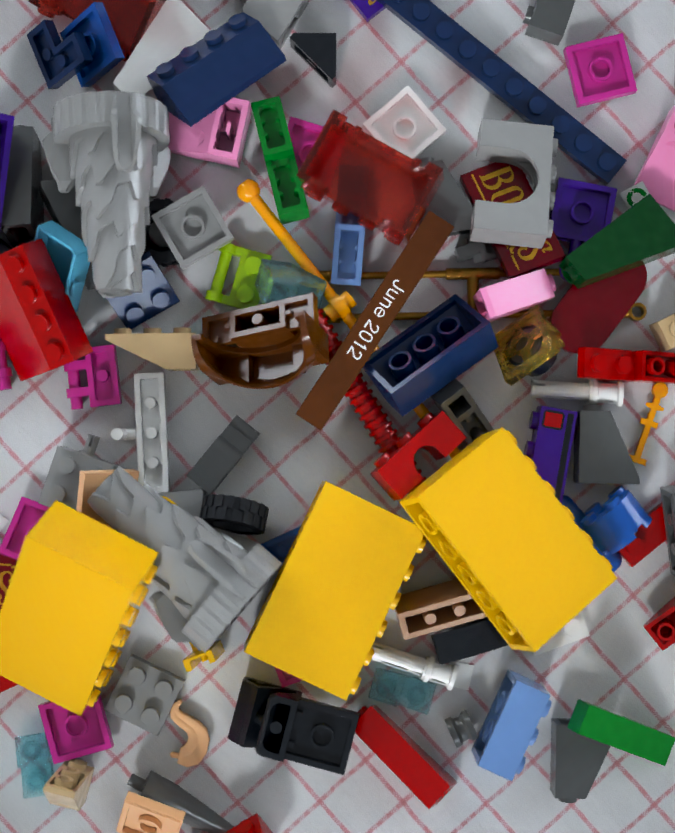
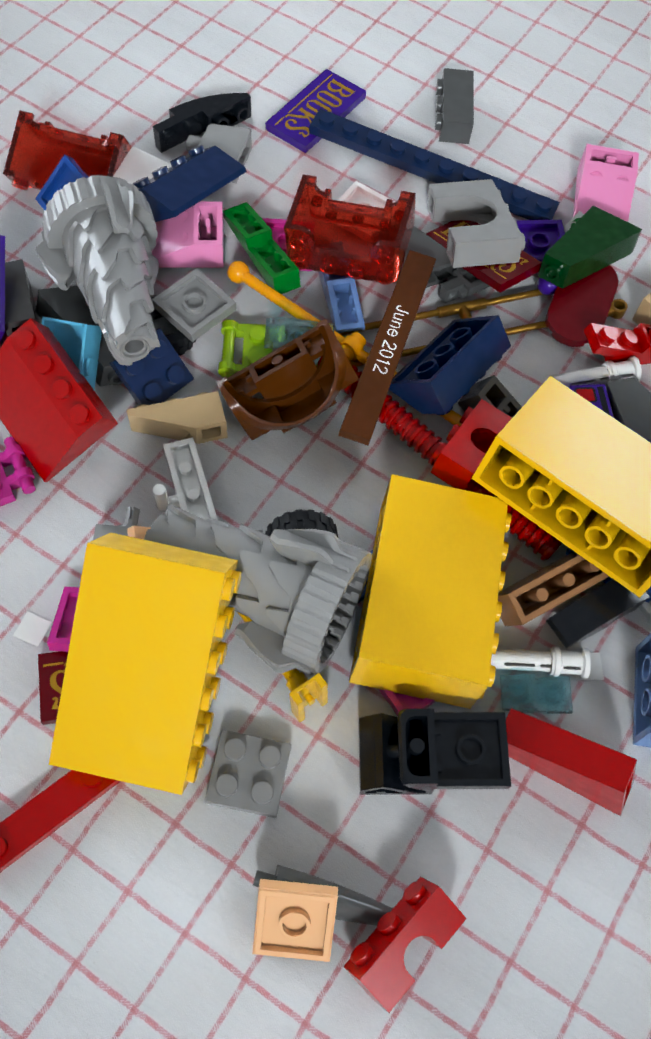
camera: 25 degrees left, 25 degrees down
clear light blue slope [15,732,54,799] -> none
dark blue plate [27,20,93,89] -> none
dark pink plate [38,688,114,764] -> none
tan slope [43,759,95,811] -> none
dark pink plate [64,344,122,410] -> none
light nougat piece [170,699,210,767] -> none
dark grey piece [186,415,260,494] -> none
black slope [290,33,336,88] -> none
dark grey wheel [444,710,478,748] -> none
bright pink slope [473,268,556,322] -> none
clear yellow piece [494,304,565,386] -> none
dark pink plate [563,33,637,108] -> none

